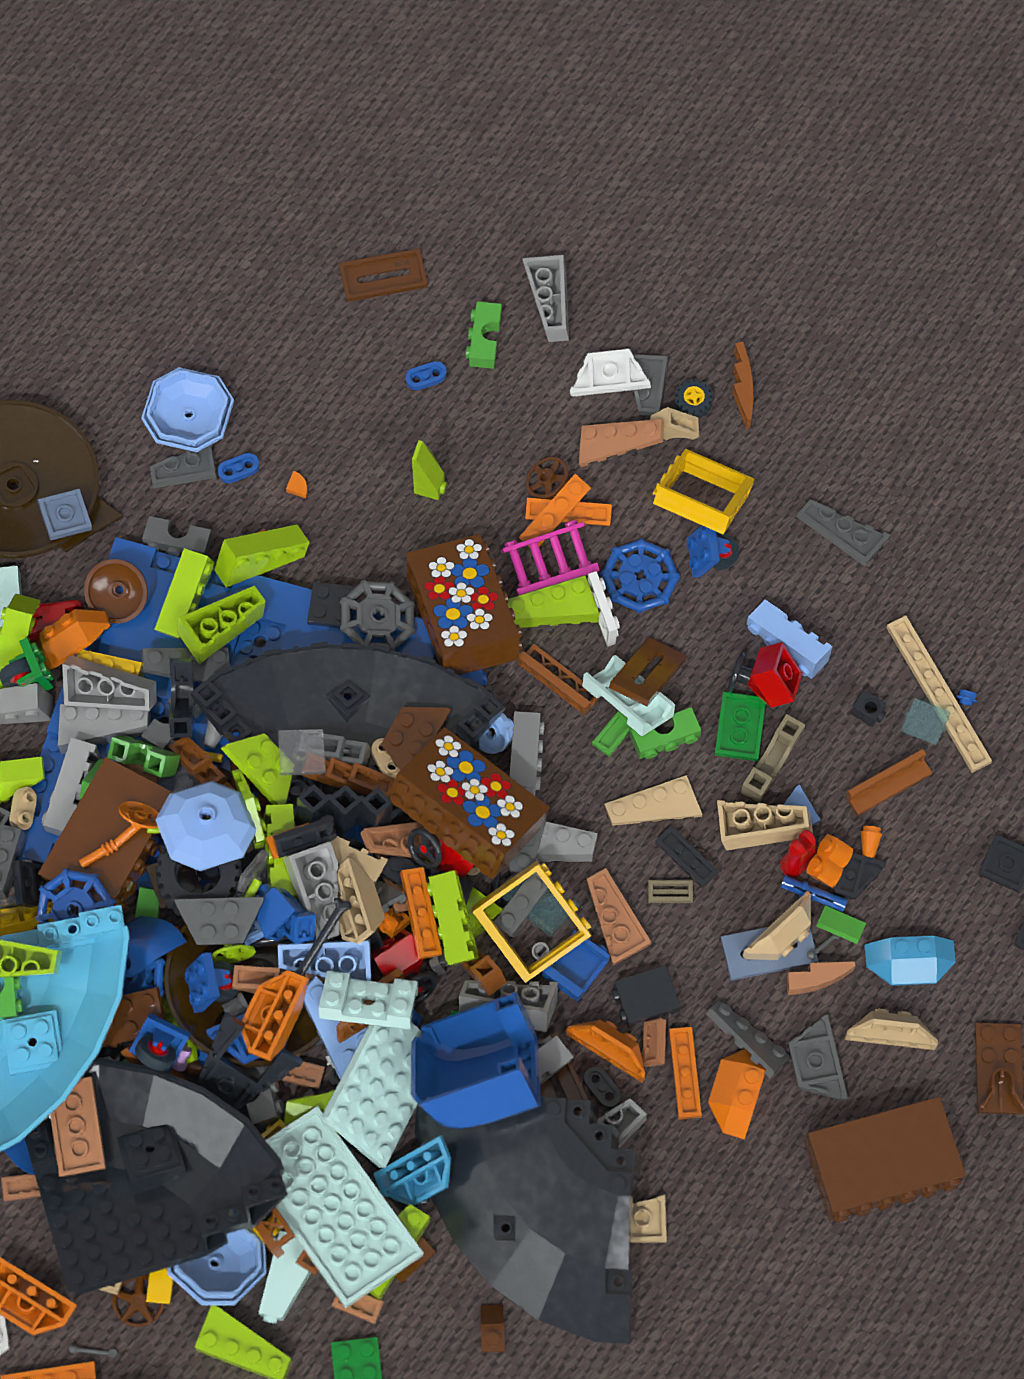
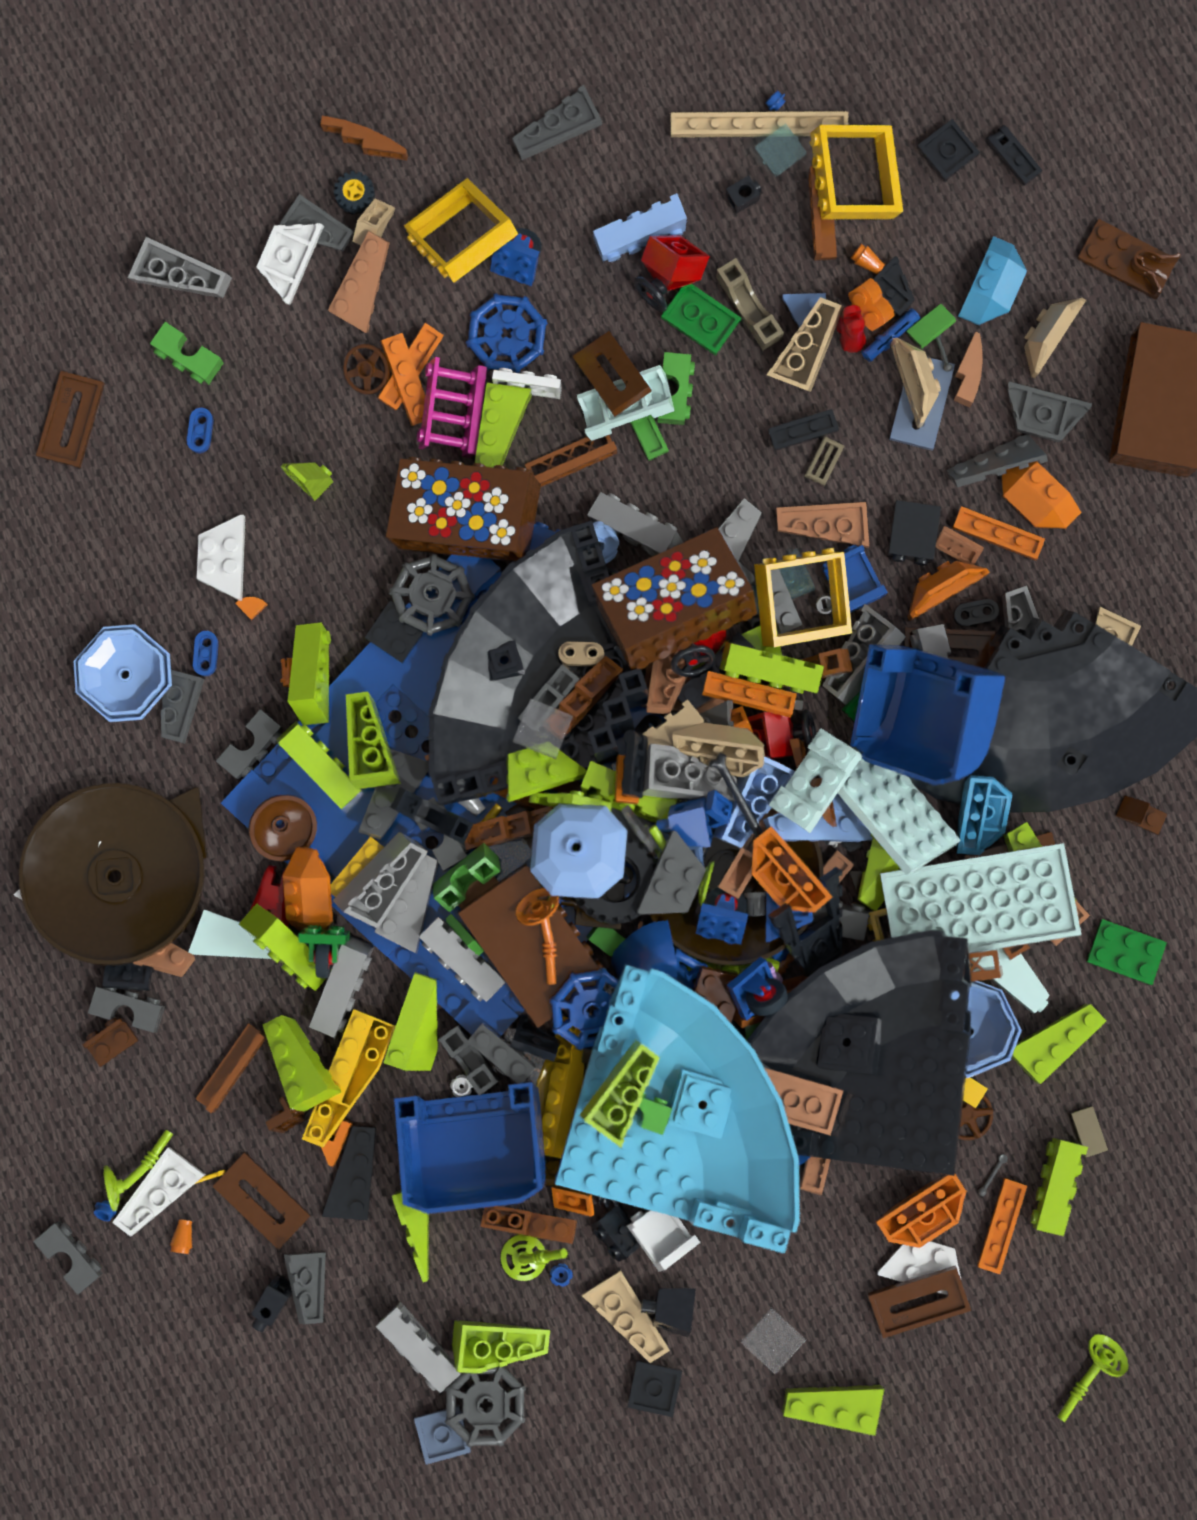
camera: 60 degrees left, 15 degrees up
tan plate [9,787,37,830] -> none
sand blue plate [38,489,92,541] -> none
reddish brown wing [381,707,451,770] -> none
tan wing [604,775,702,826] -> none
none -> white wing [197,515,245,601]
none -> yellow window [809,125,903,219]

